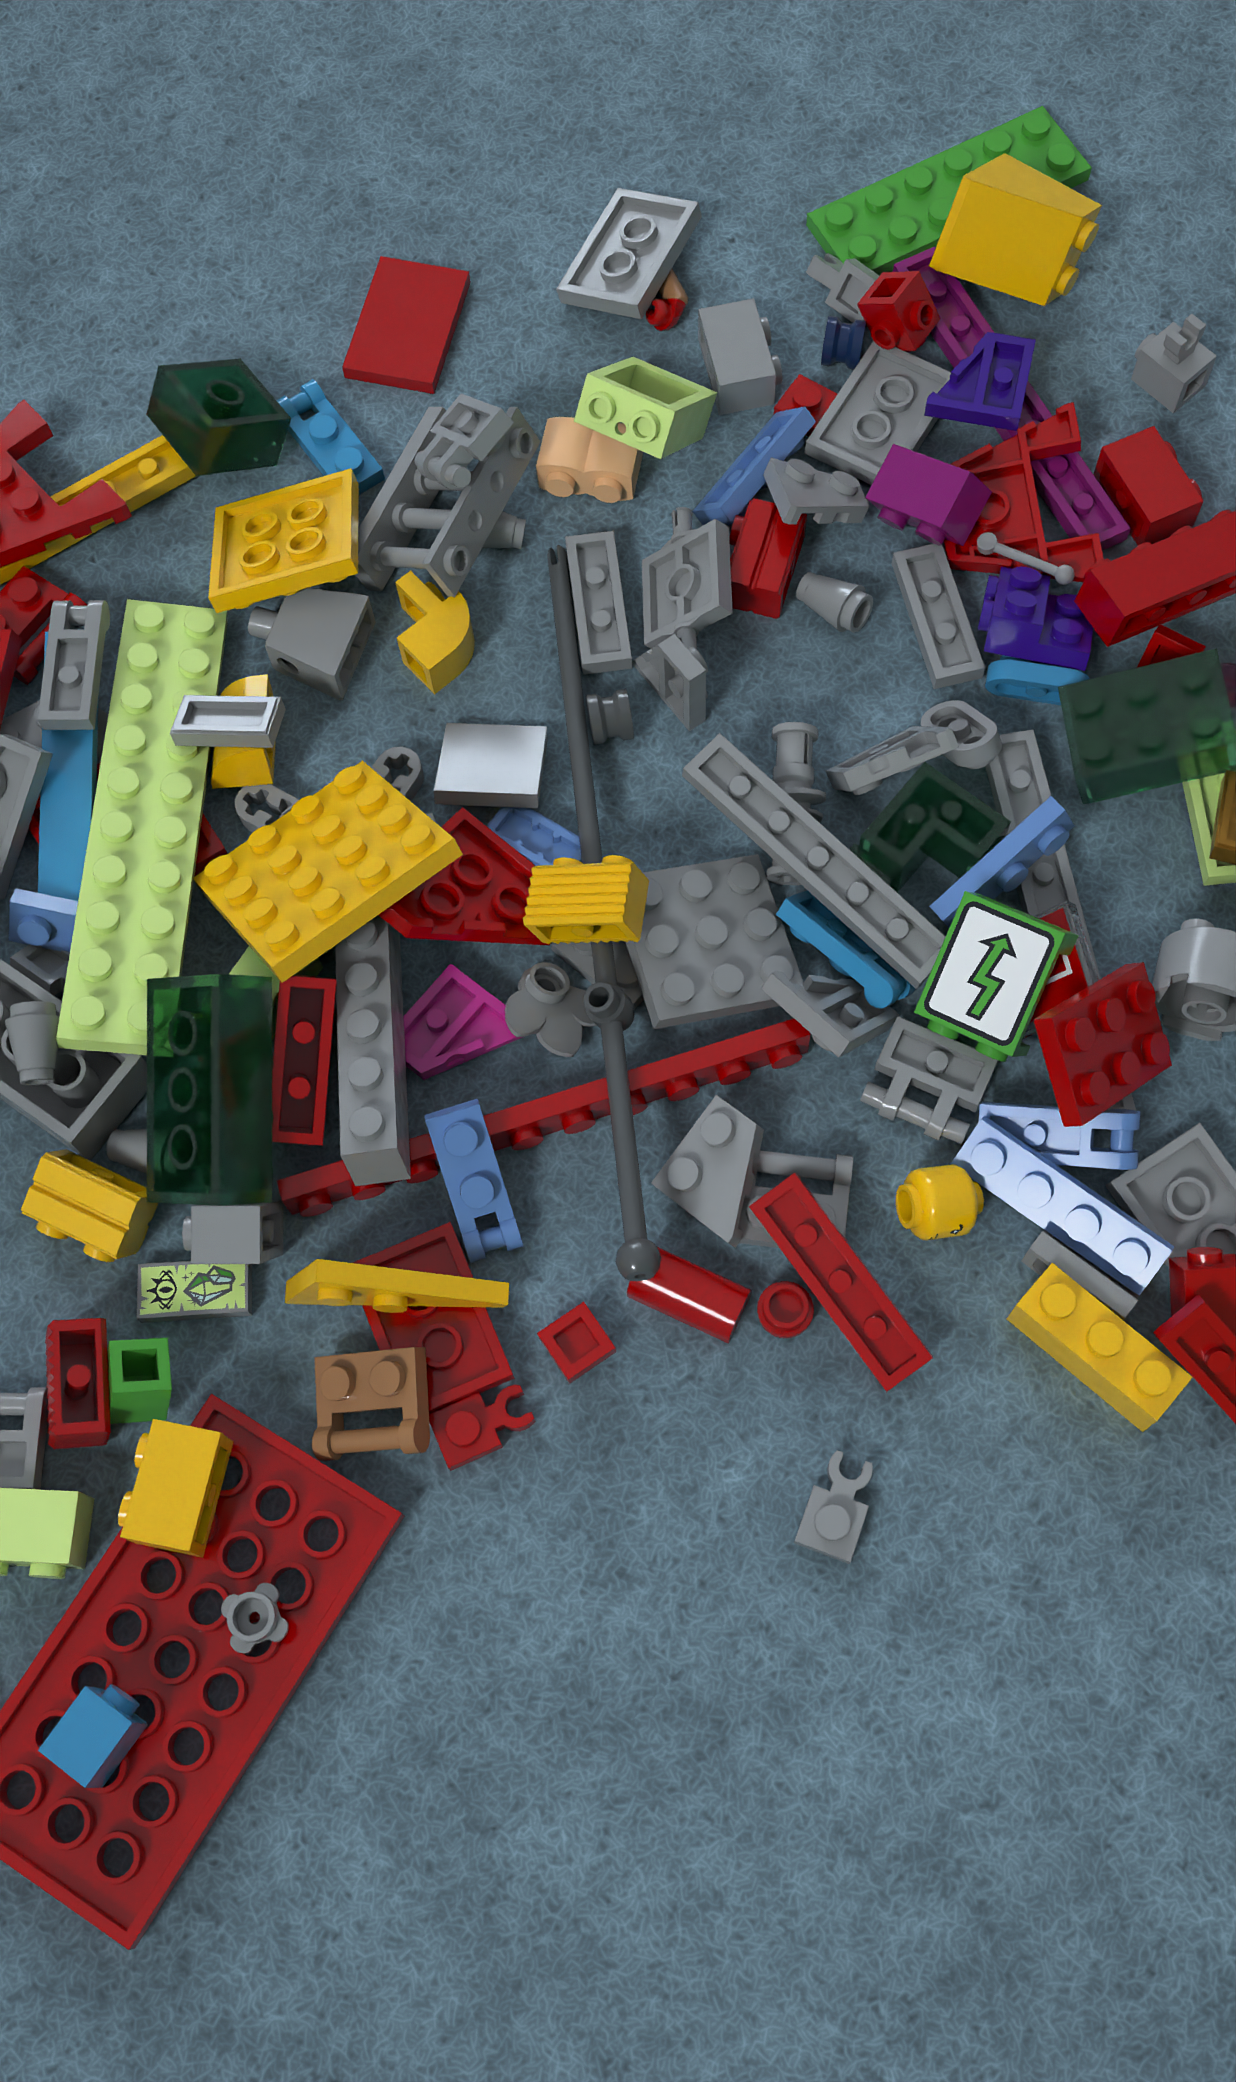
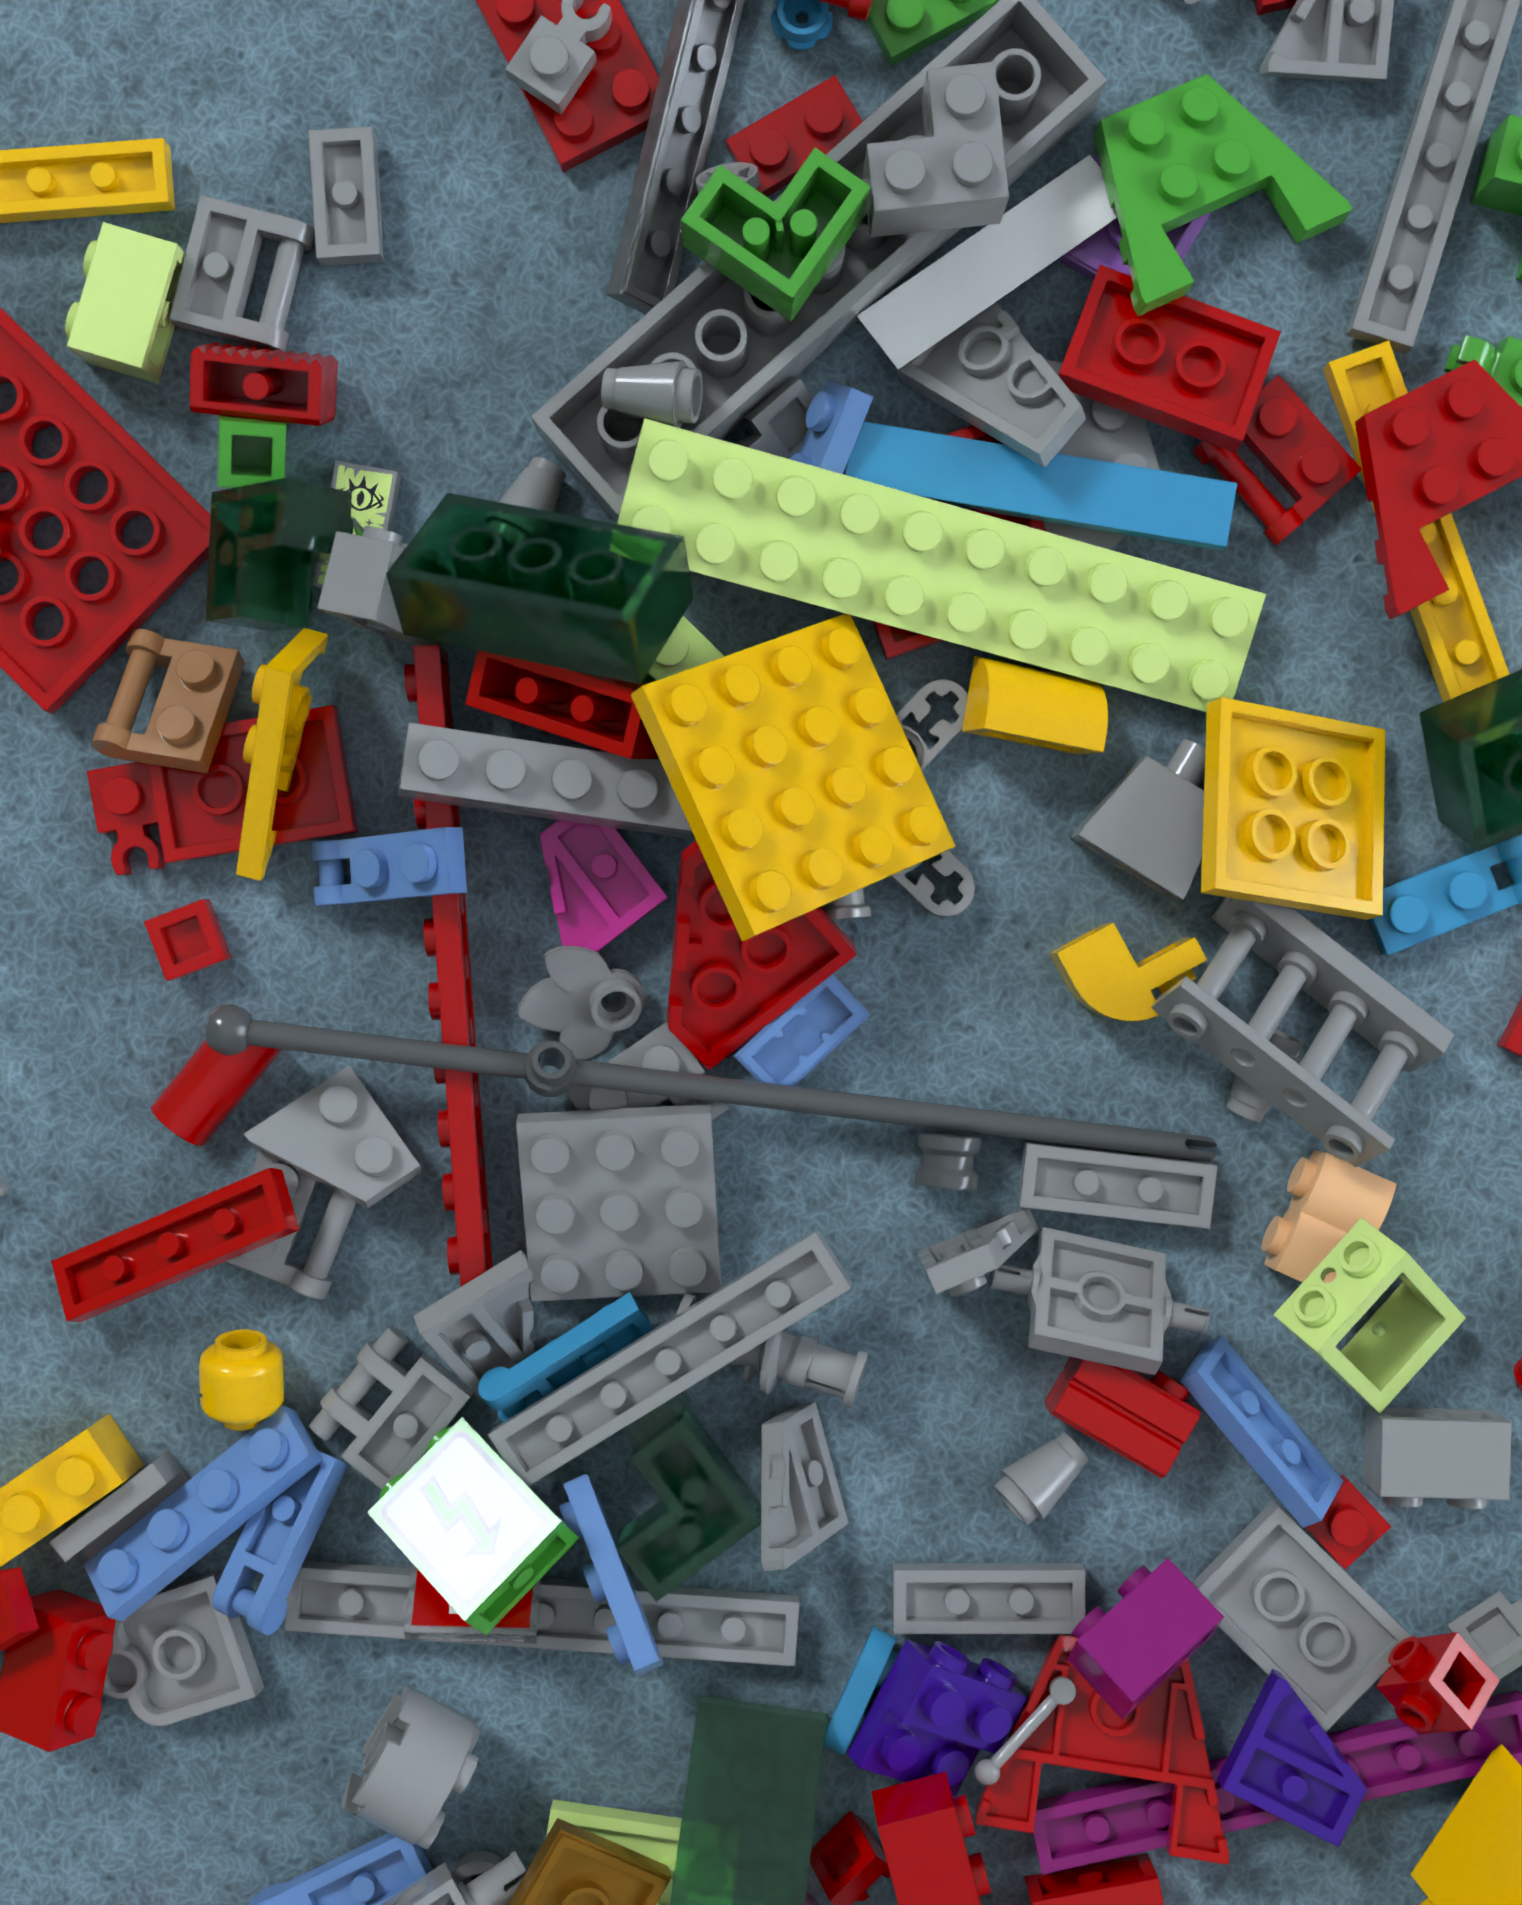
camera: 95 degrees right, 20 degrees up
yellow brick [21,1149,161,1262] -> none
light grey plate [37,600,110,730] -> none
yellow brick [118,1419,233,1558] -> none
light grey tile [170,695,286,748] -> none
light grey plate [414,394,514,489] -> none
tile [434,723,548,808] -> none
yellow brick [523,855,649,944] -> none
red plate [757,1281,814,1338] -> none
light grey wing [763,457,870,524] -> none
dark blue wheel [821,316,866,370] -> none
light grey plate [921,700,1002,769] -> none
red plate [1033,962,1172,1127] -> none
none -> clear green brick [205,478,353,631]

